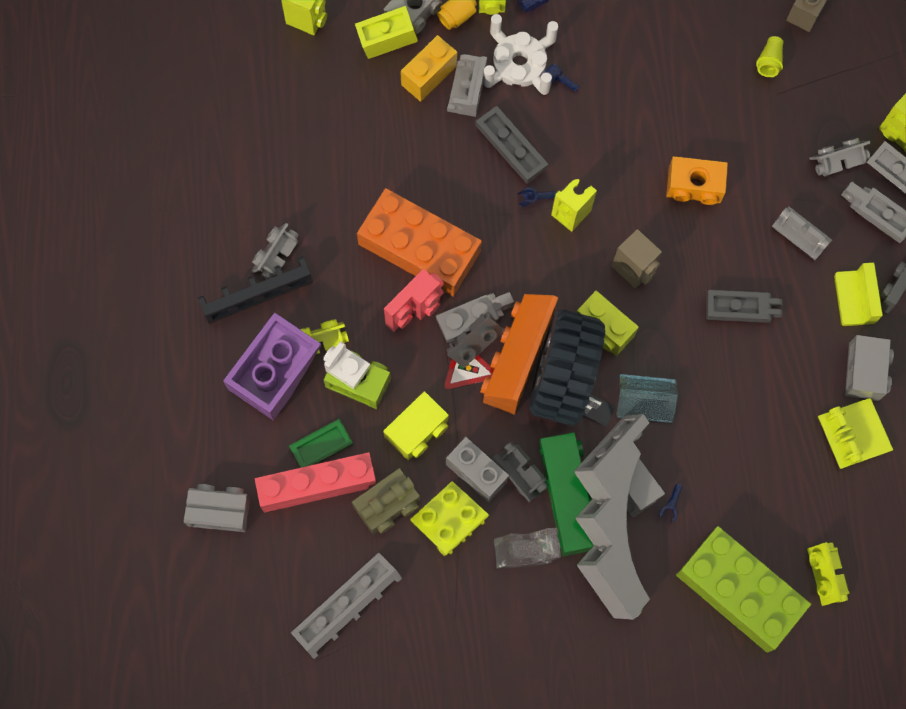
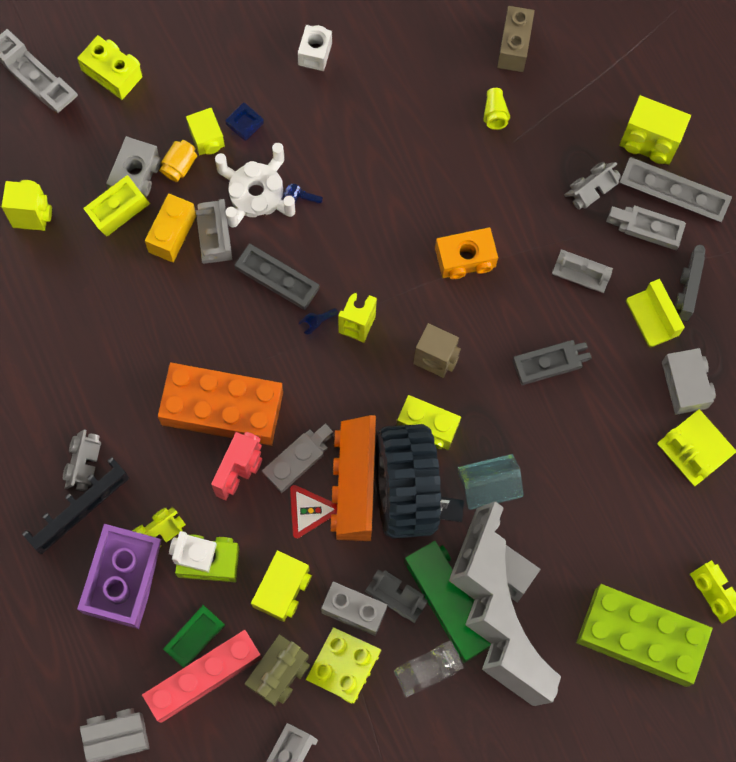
camera: 20 degrees left, 0 degrees up
dark grey hinge [447,312,505,368] -> none
clear blue hand [659,484,682,523] -> none

